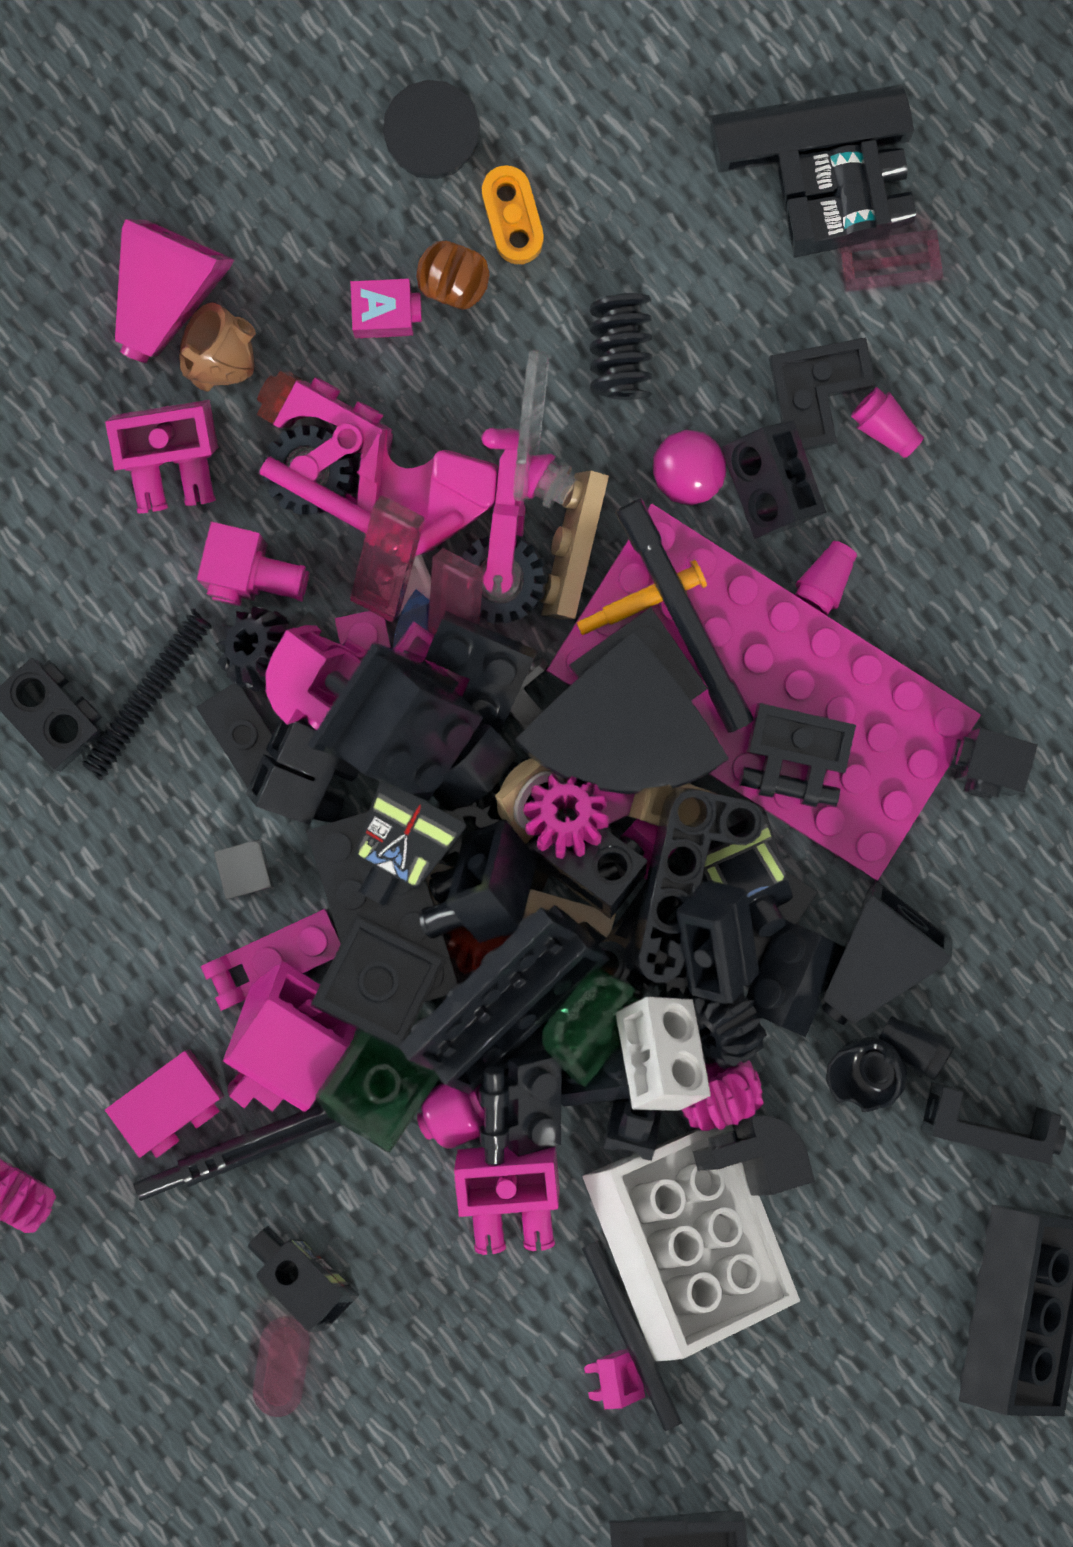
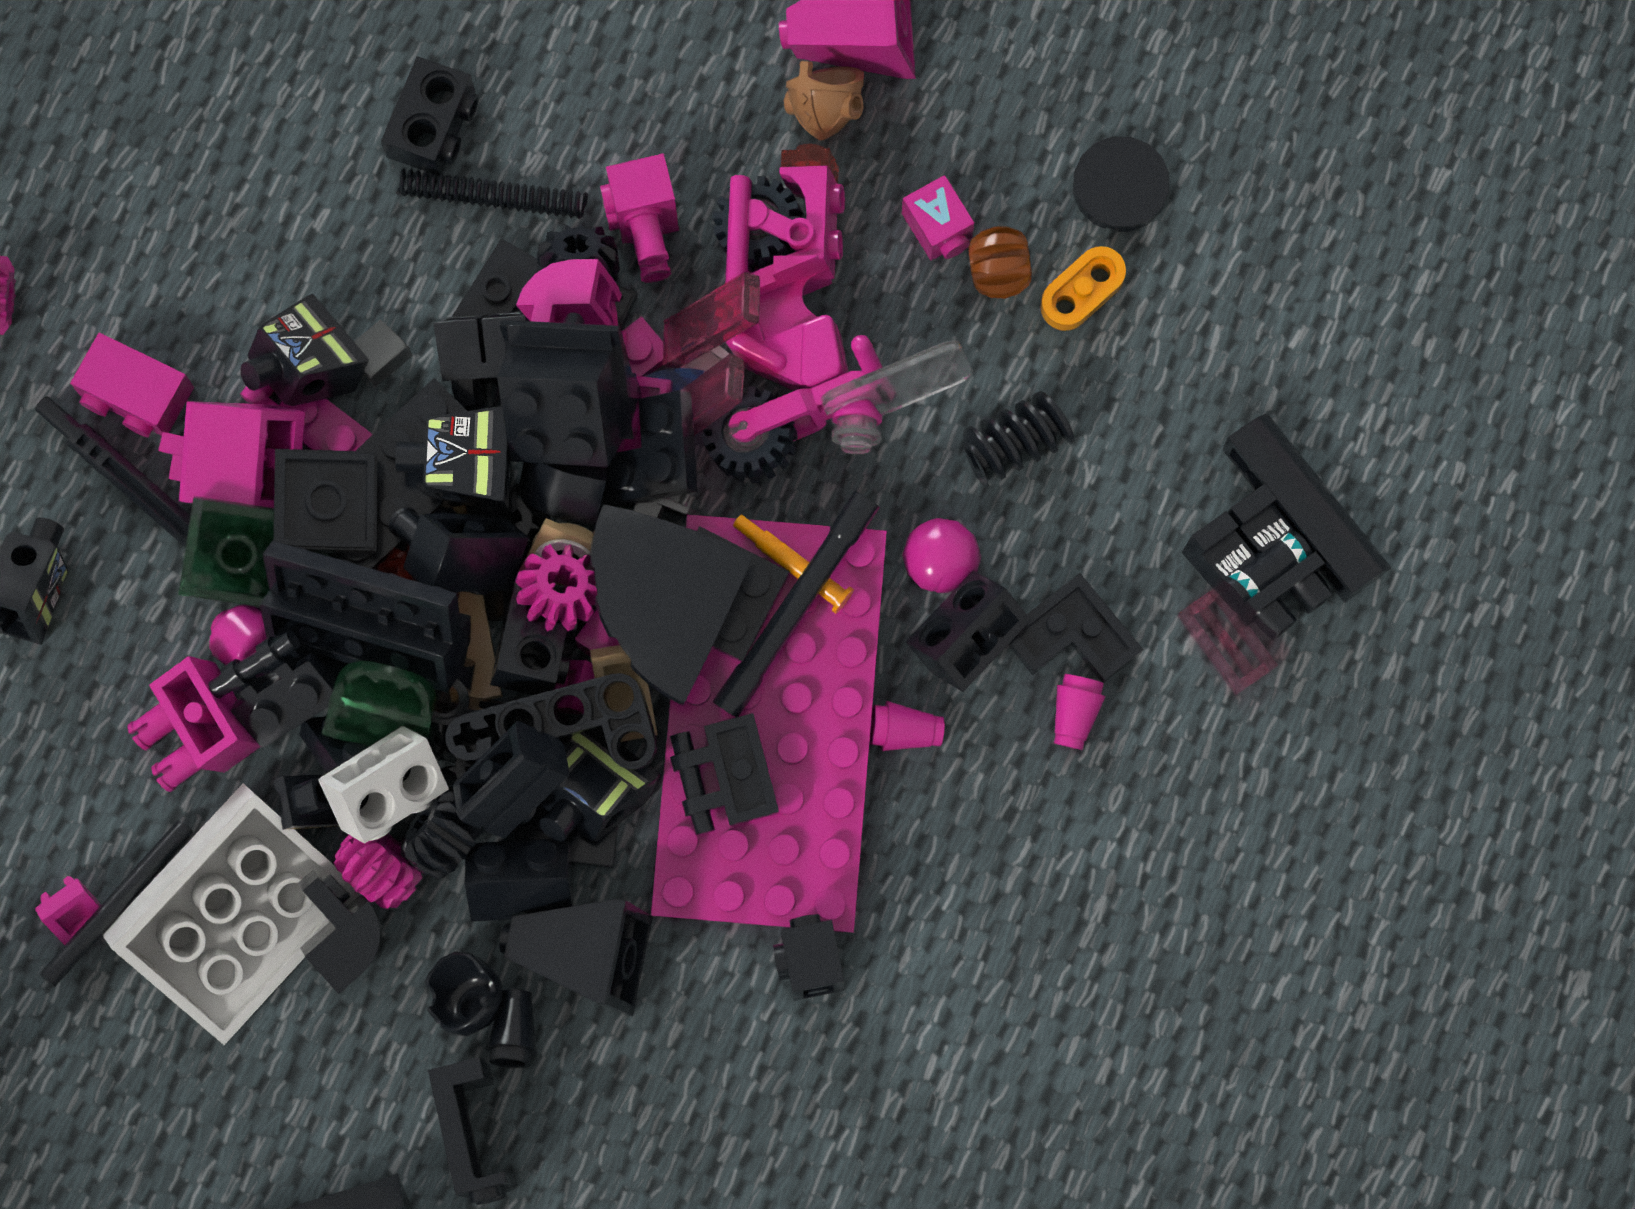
camera: 65 degrees right, 10 degrees down
dark pink brick [105,400,218,513] -> none
tan plate [540,471,609,620] -> none
none -> black torso [240,294,369,406]

